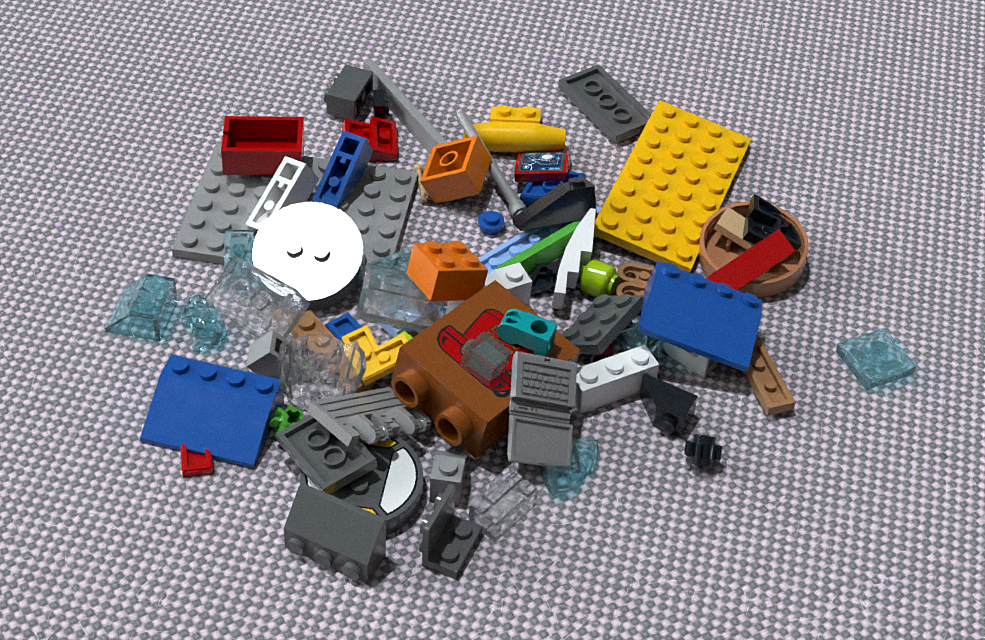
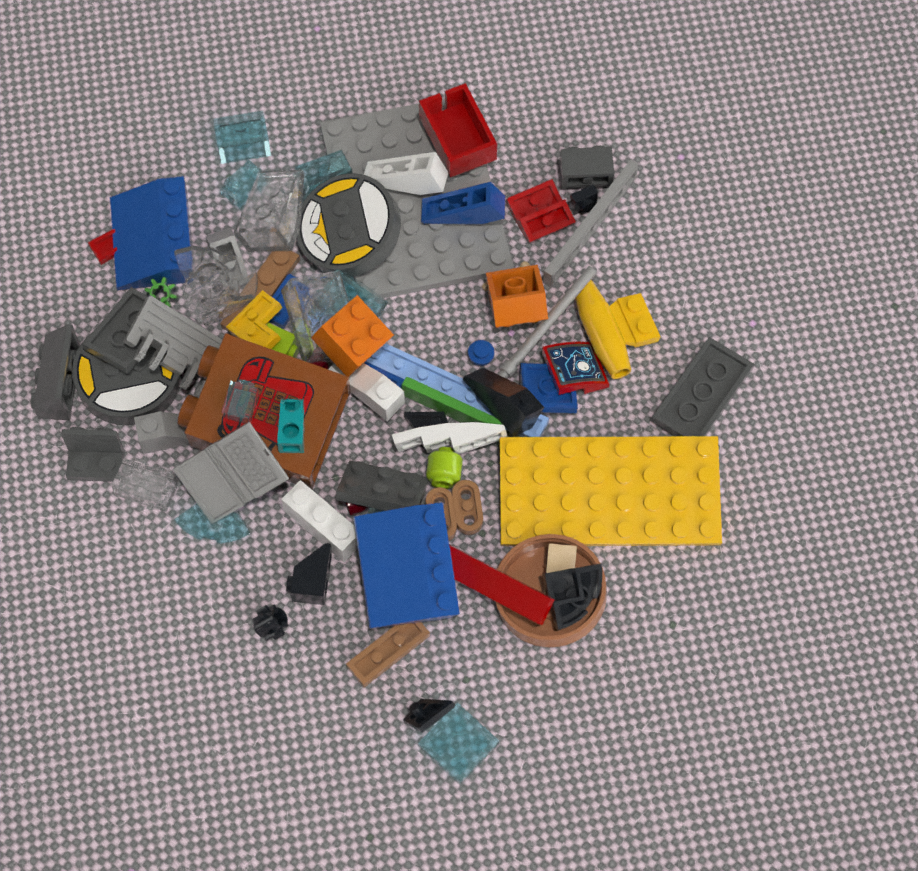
camera: 70 degrees right, 20 degrees up
none -> black piece [403,699,456,732]

